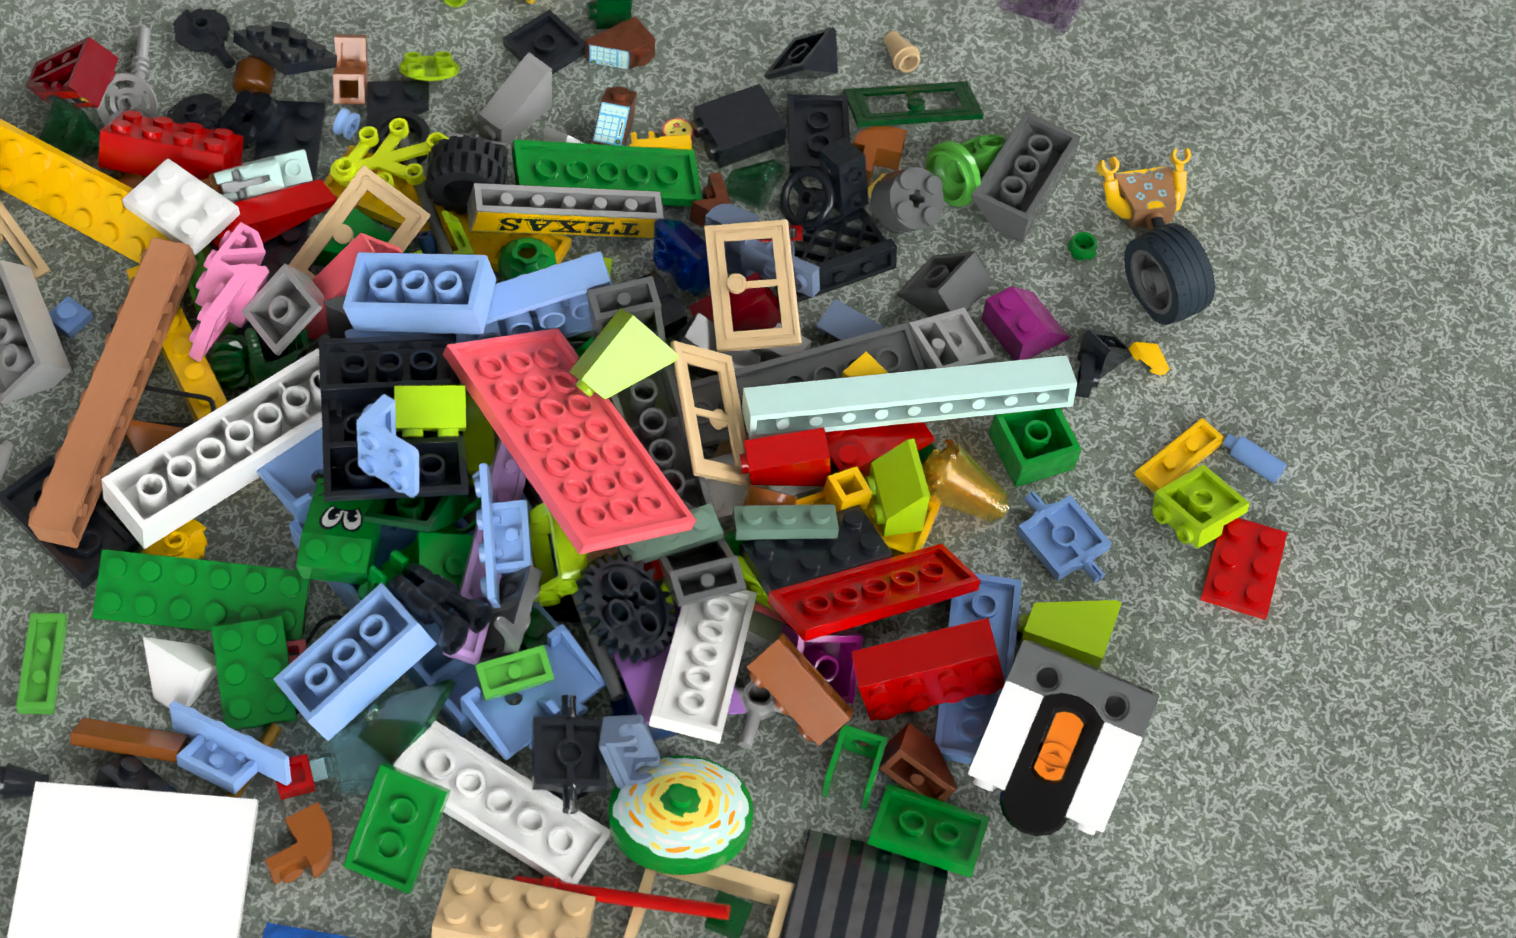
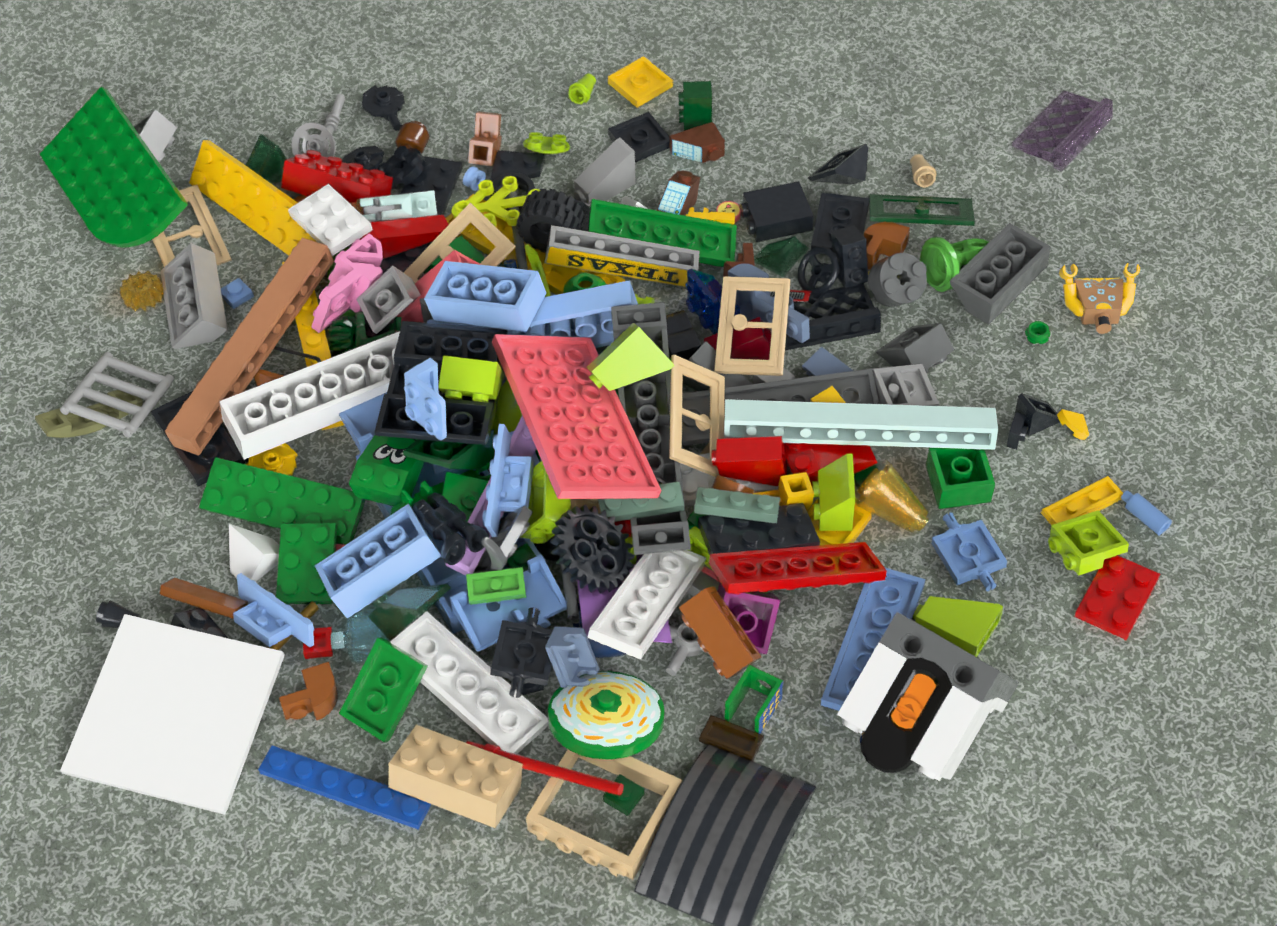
camera: 20 degrees right, 5 degrees down
bright green plate [16,613,68,714] -> none
dark red wedge [25,36,119,108] -> none
black plate [233,22,337,76] -> none
red brick [851,617,1005,721] -> none
green plate [867,784,990,878] -> none
copper slope [879,723,957,802] -> none
magenta slope [981,286,1069,361] -> none
black wheel [1124,223,1215,325] -> none
none -> dark brown tile [699,715,764,761]

